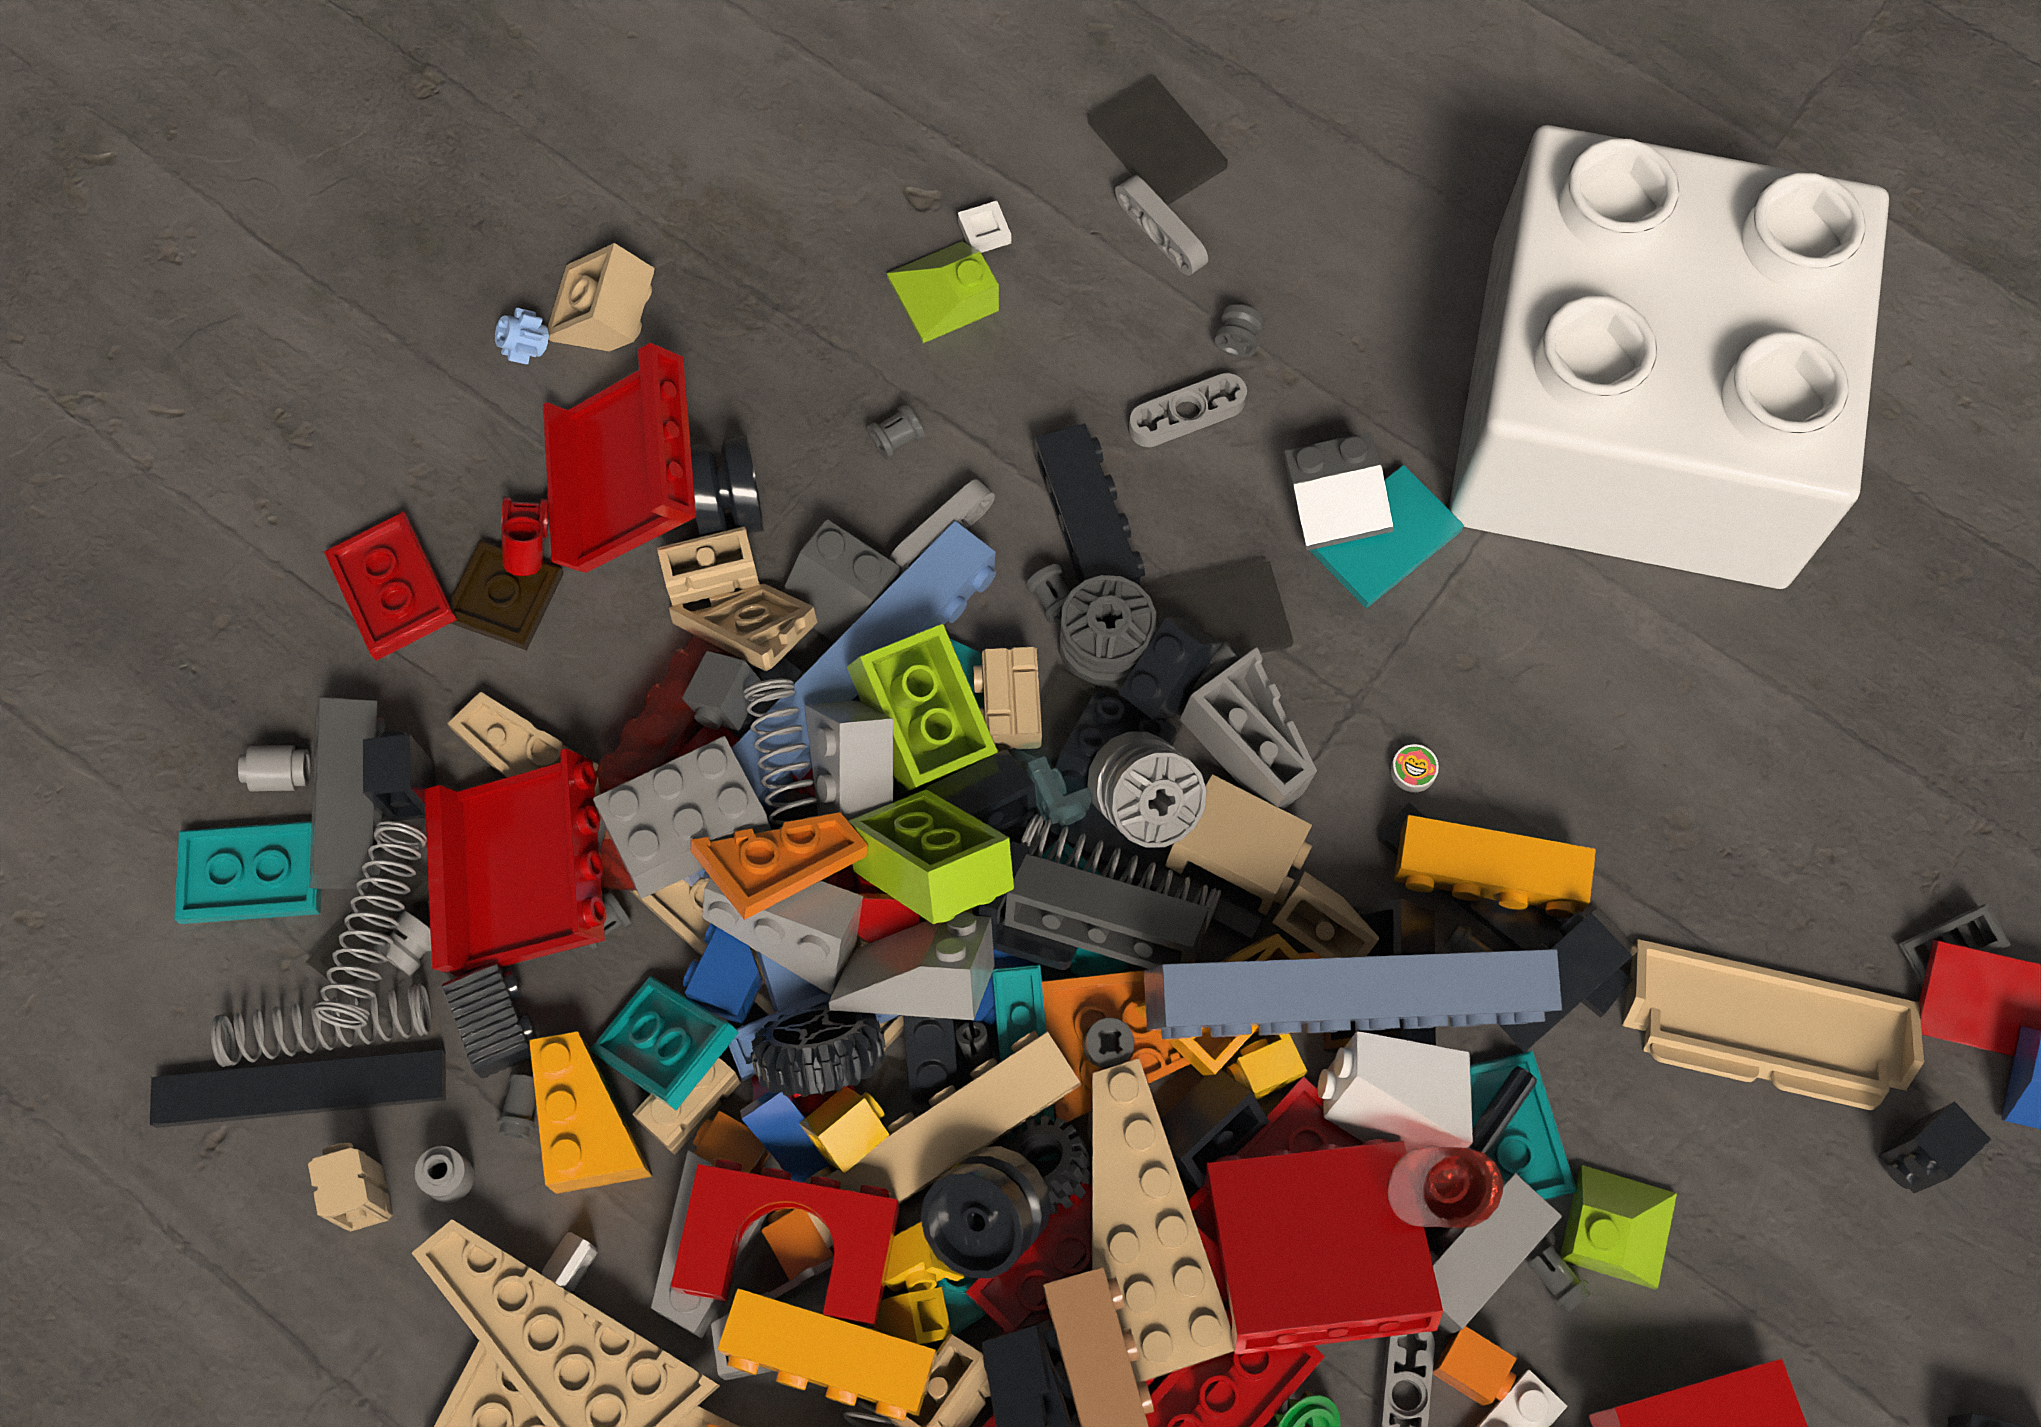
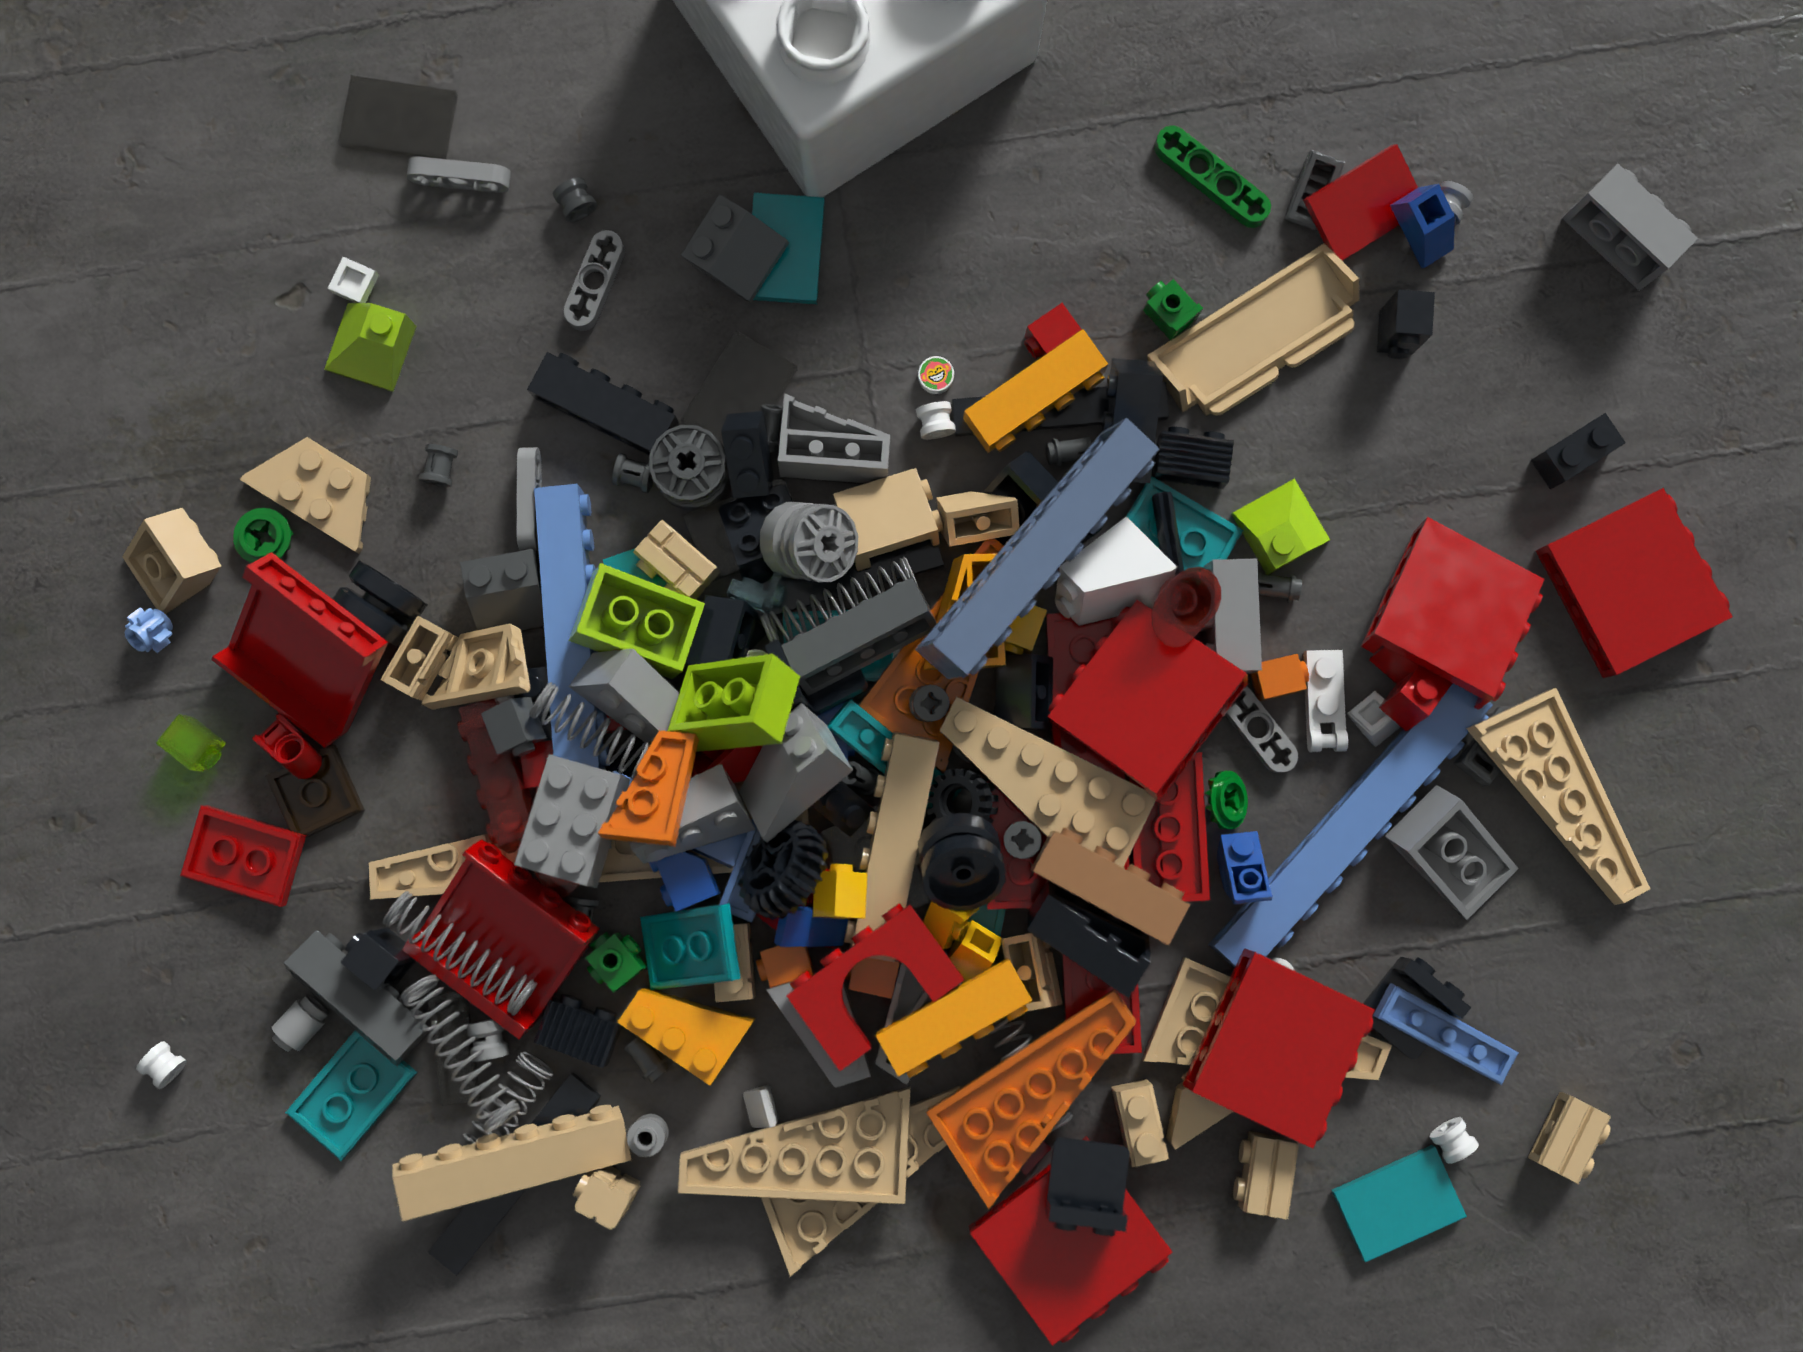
camera: 45 degrees left, 15 degrees up
none -> white wheel [136,1041,187,1089]
none -> clear neon green brick [156,714,226,772]
none -> green gear [233,508,293,563]
none -> tan wing [240,437,371,554]
none -> light grey piece [383,891,537,1016]
none -> tan brick [393,1105,631,1221]
none -> green brick [586,932,647,993]
none -> white wheel [916,401,956,440]
none -> dark grey wheel [1004,821,1042,859]
none -> red brick [1024,303,1082,359]
none -> green brick [1143,279,1203,340]
none -> black brick [1153,426,1234,489]
none -> green beam [1154,125,1271,228]

